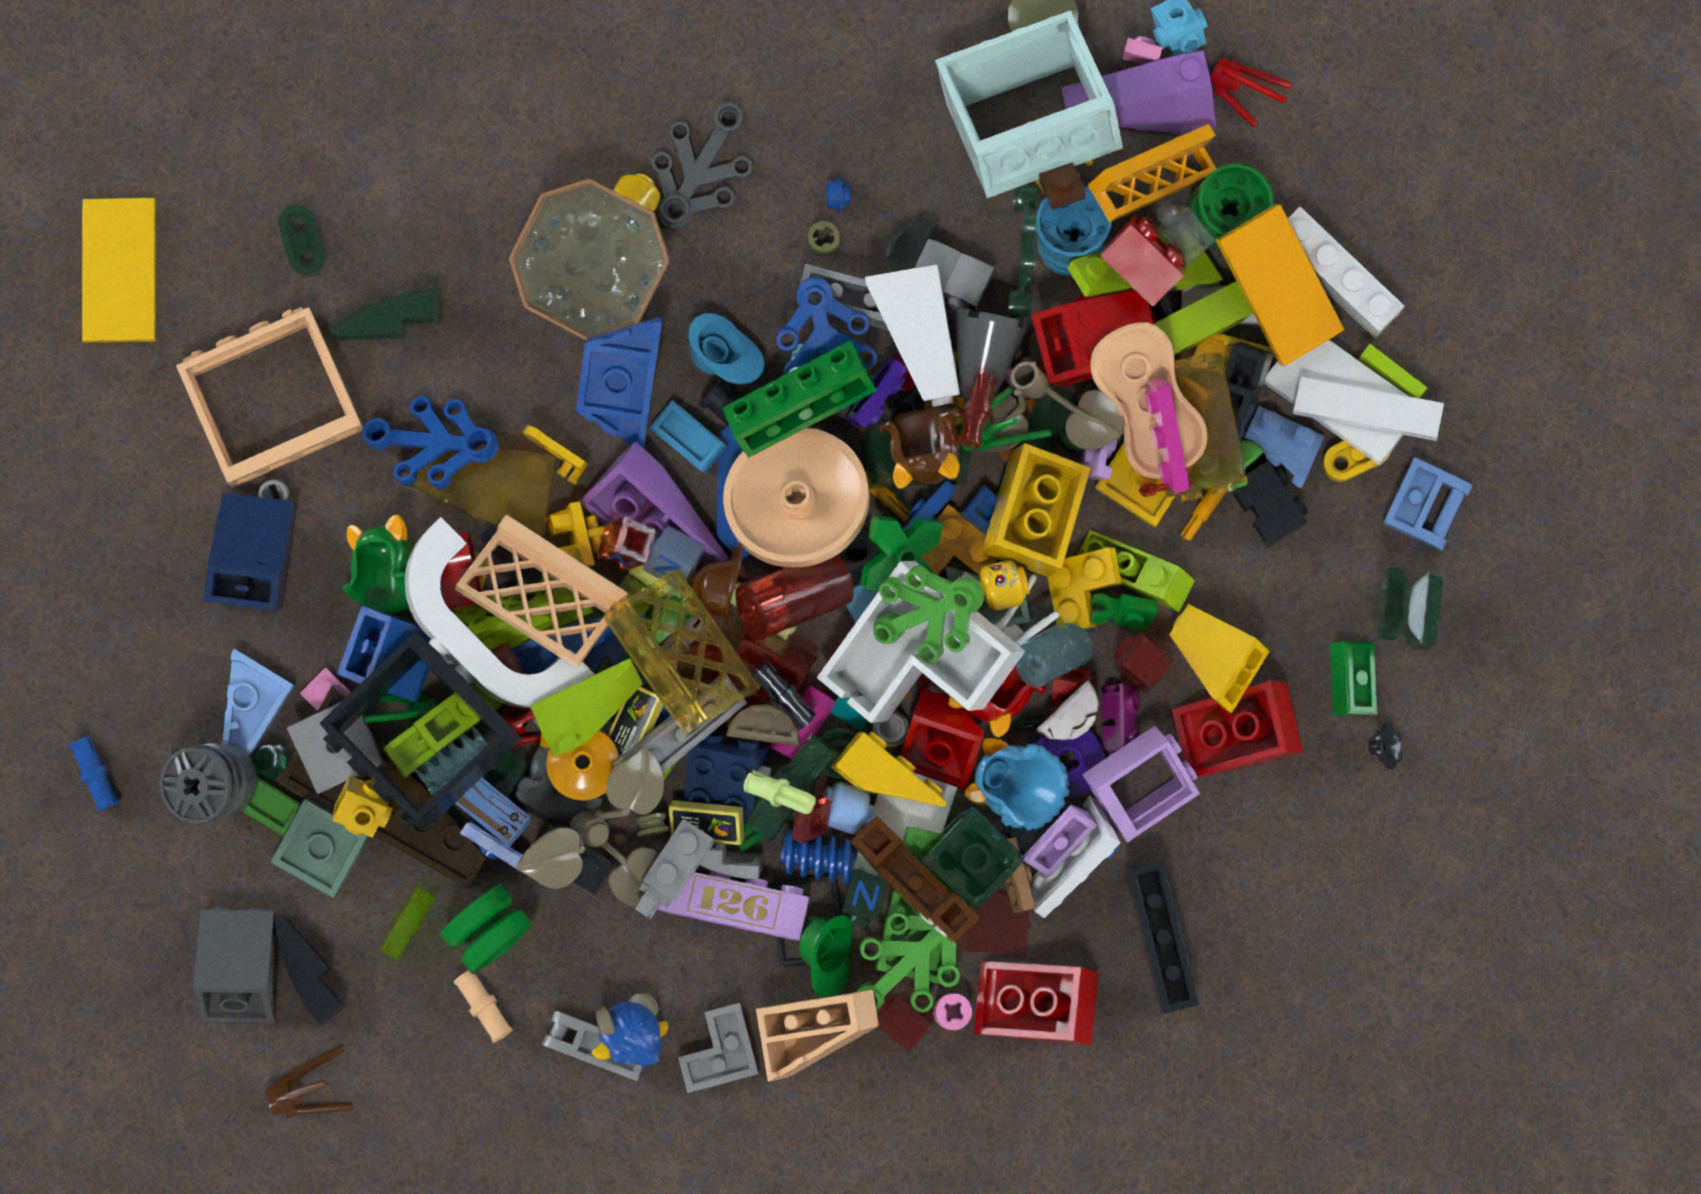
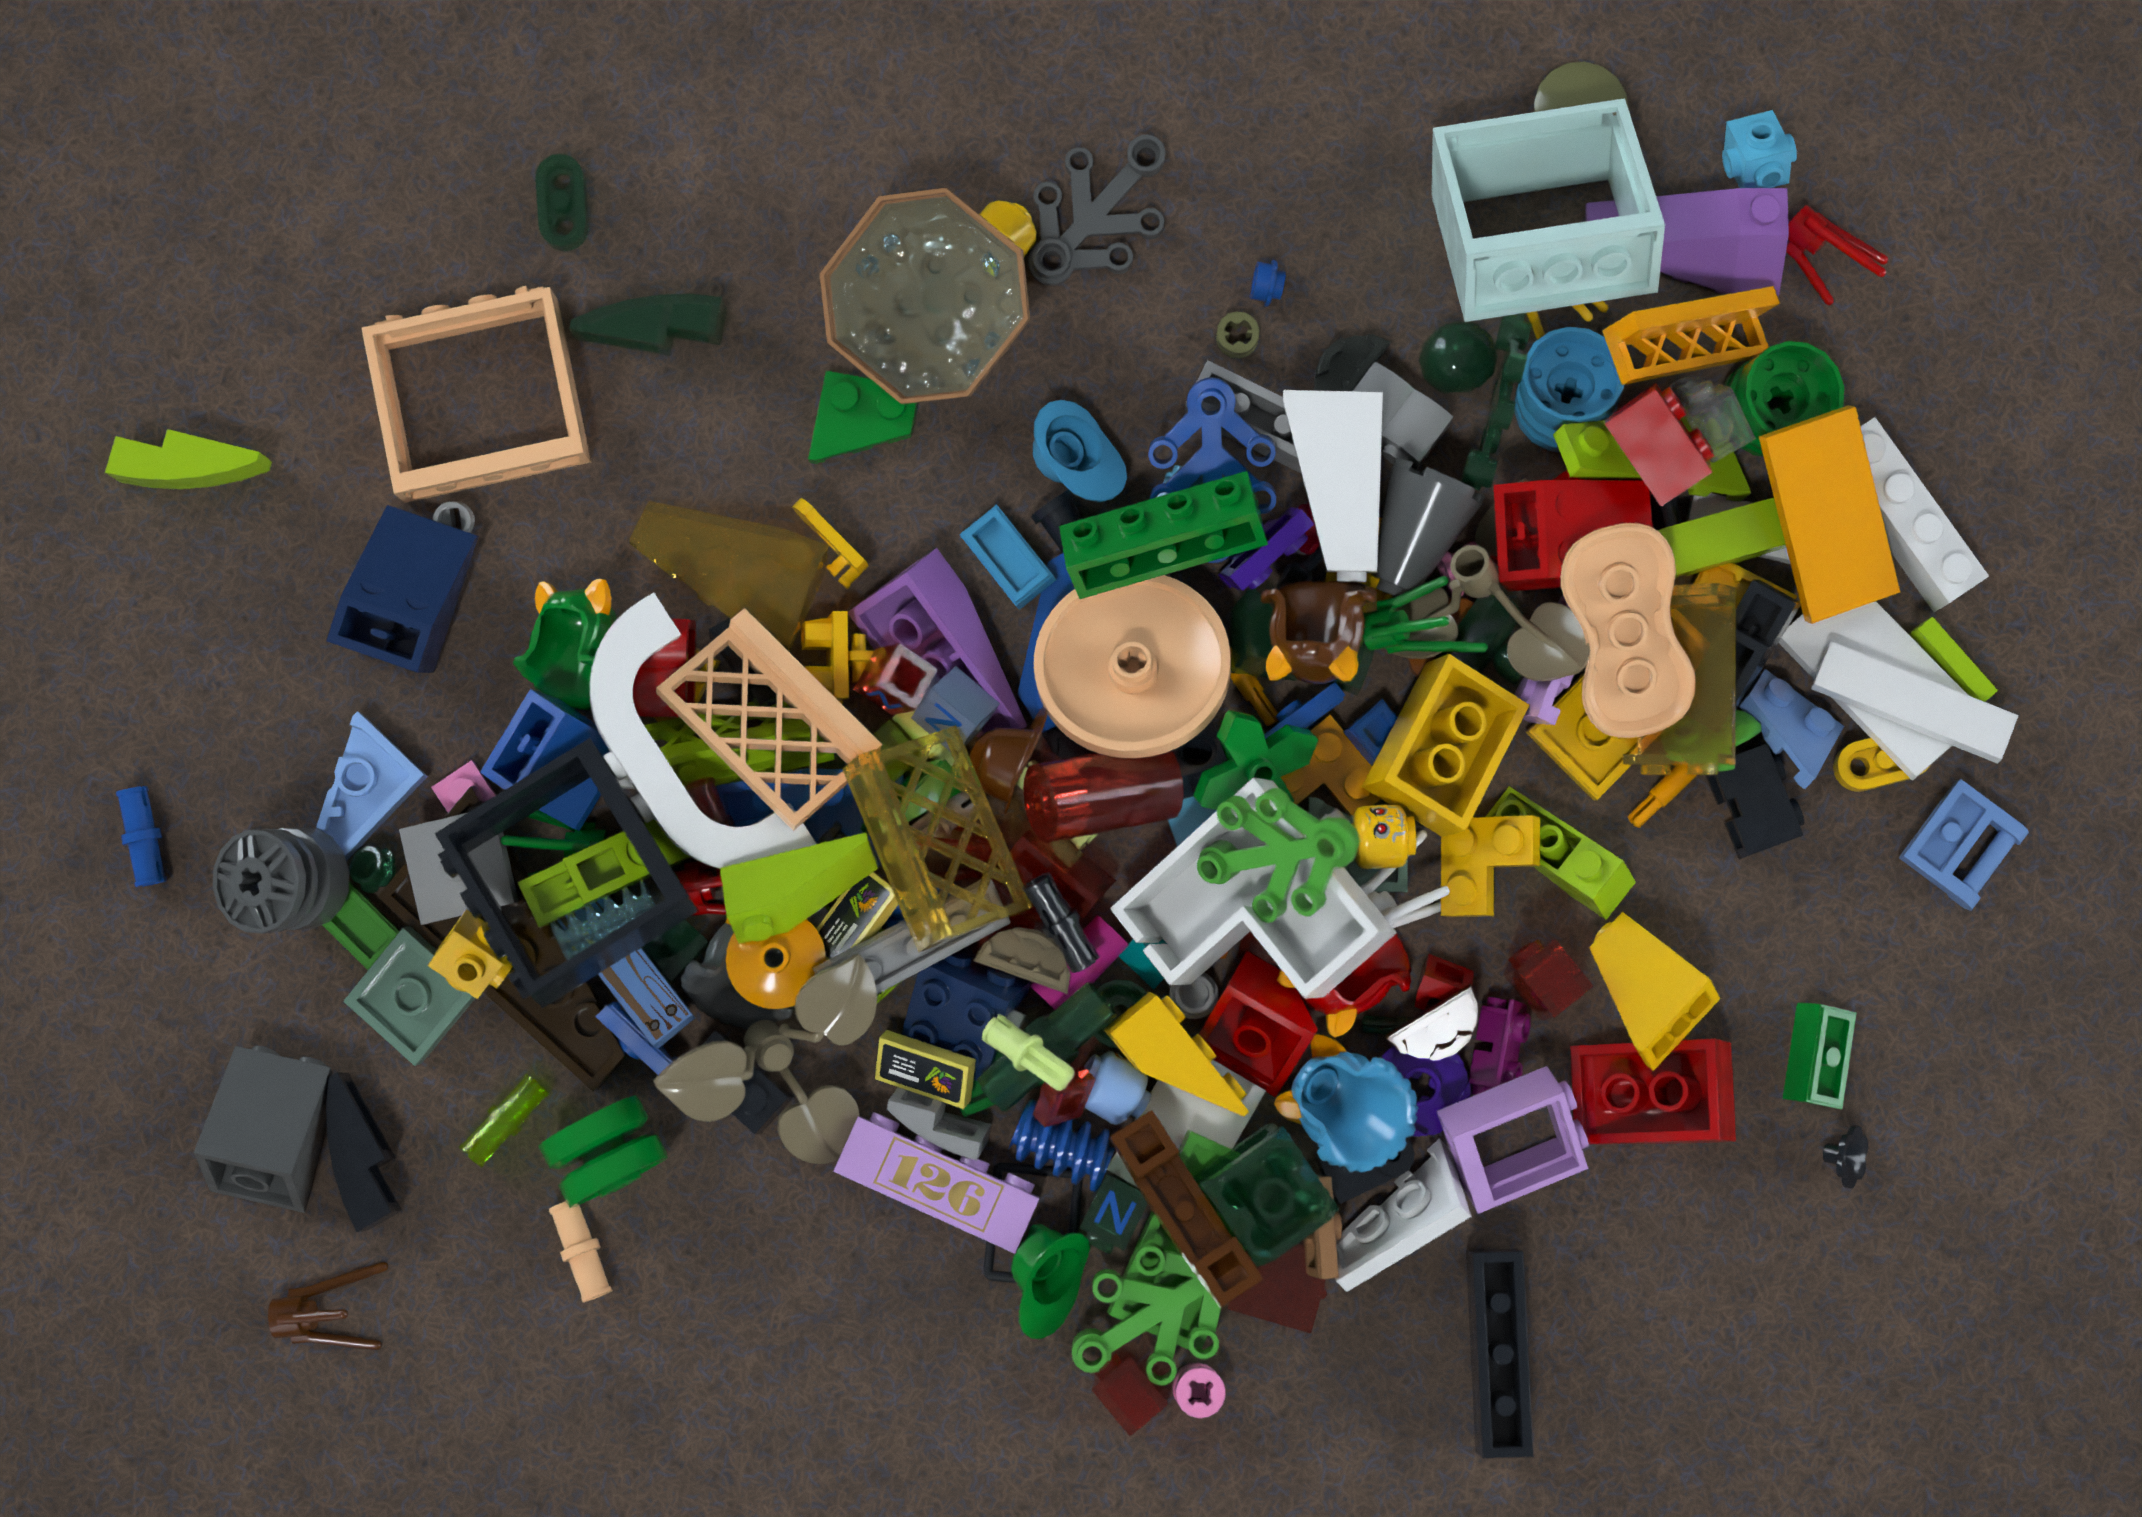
camera: 15 degrees right, 0 degrees up
yellow tile [82,198,156,343] -> none
blue plant [362,396,499,489] -> none
light grey plate [542,1011,643,1081] -> none
blue wing [576,318,663,449] -> none
blue hair [592,993,669,1067] -> none
olive bush [634,812,670,837] -> none
light grey hinge [635,819,715,919] -> none
light grey plate [678,1003,759,1093] -> none
light nougat wedge [756,990,879,1082] -> none
clear red pin [958,373,998,449] -> none
red slope [973,961,1099,1046] -> none
clear light blue piece [1016,623,1093,687] -> none
lavender slope [1022,805,1097,877] -> none
reddish brown plate [1039,162,1086,210] -> none
green plate [1089,593,1157,631] -> none
bright pink plate [1122,36,1163,65] -> none
clear red piece [1139,478,1194,497] -> none
dark pink plate [1145,378,1190,493] -> none
clear green piece [1372,567,1443,651] -> none
none -> lime slope [105,429,272,489]
none -> green wing [808,371,918,464]
none -> clear green hair [1419,321,1498,394]

